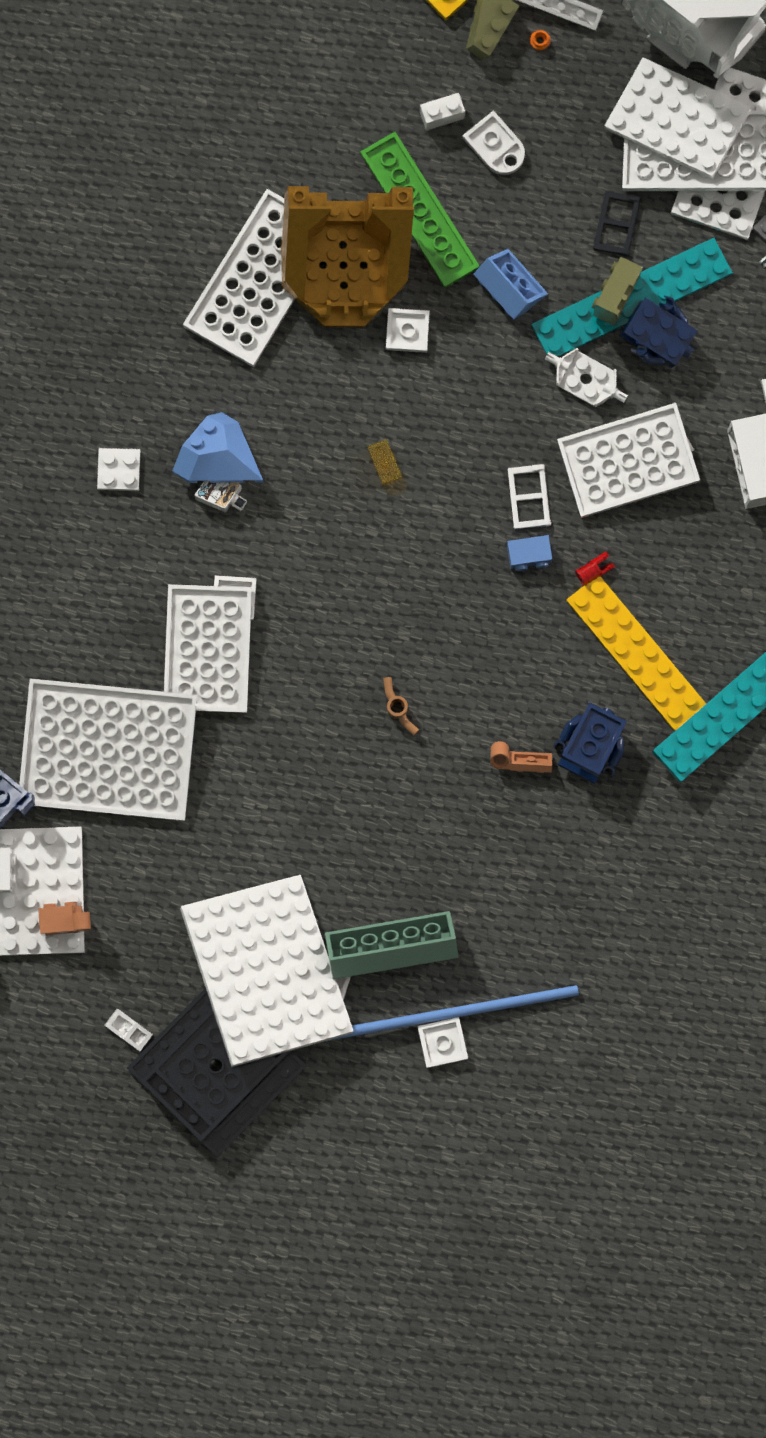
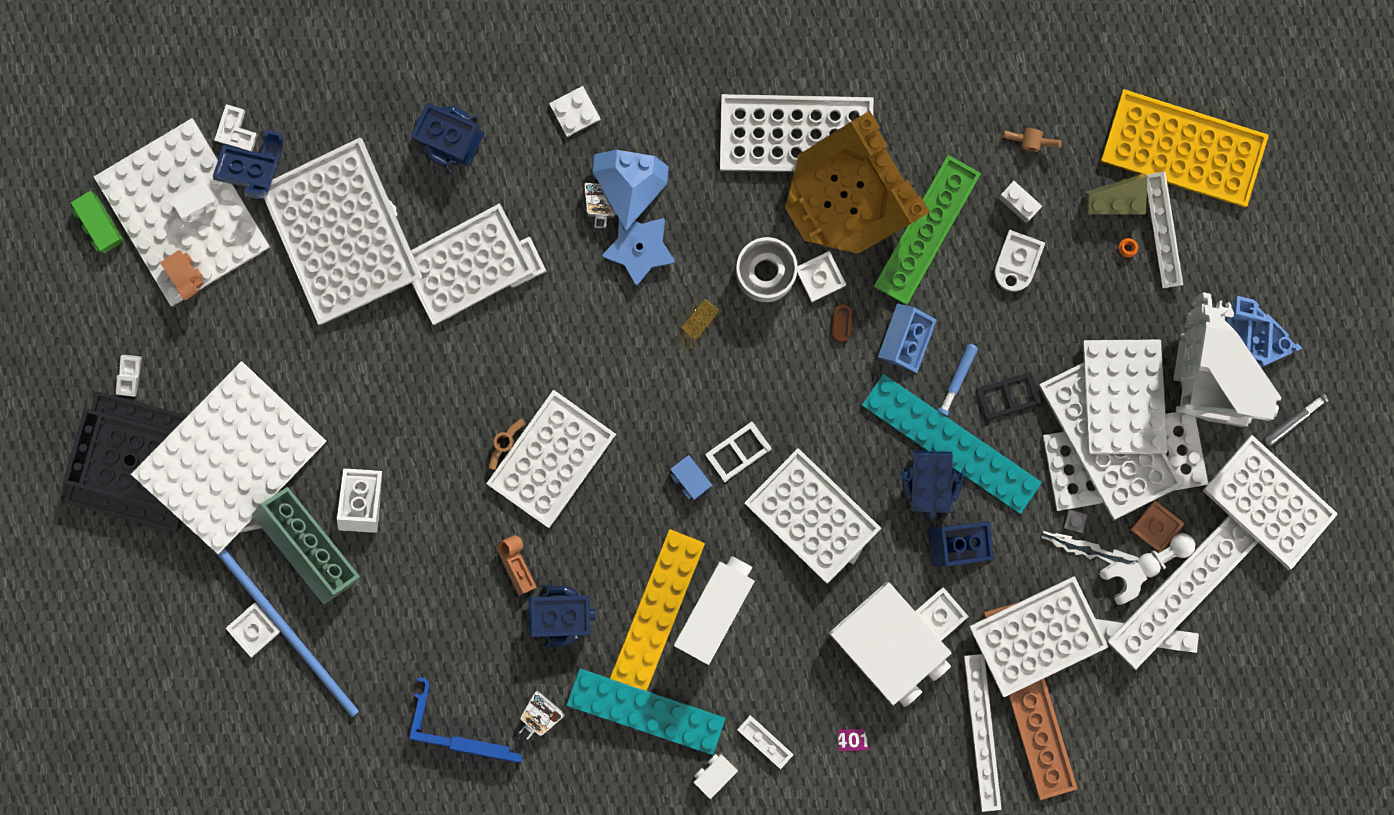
camera: 60 degrees right, 5 degrees up
white plate [545,348,628,407] -> none
red hinge [575,551,615,586] -> none
olive wedge [591,257,643,326] -> none
none -> white slope [337,469,382,533]
none -> blue hinge [409,678,523,763]
none -> dark blue torso [411,103,485,171]
none -> white plate [486,390,616,528]
none -> torso [519,691,565,740]
none -> medium blue plate [603,218,675,285]
none -> white brick [674,556,755,665]
none -> white piece [736,237,798,302]
none -> reddish brown tile [832,304,853,343]
none -> dark blue slope [929,521,994,566]
none -> medium blue piece [937,344,978,416]
none -> medium nougat piece [1002,128,1062,152]

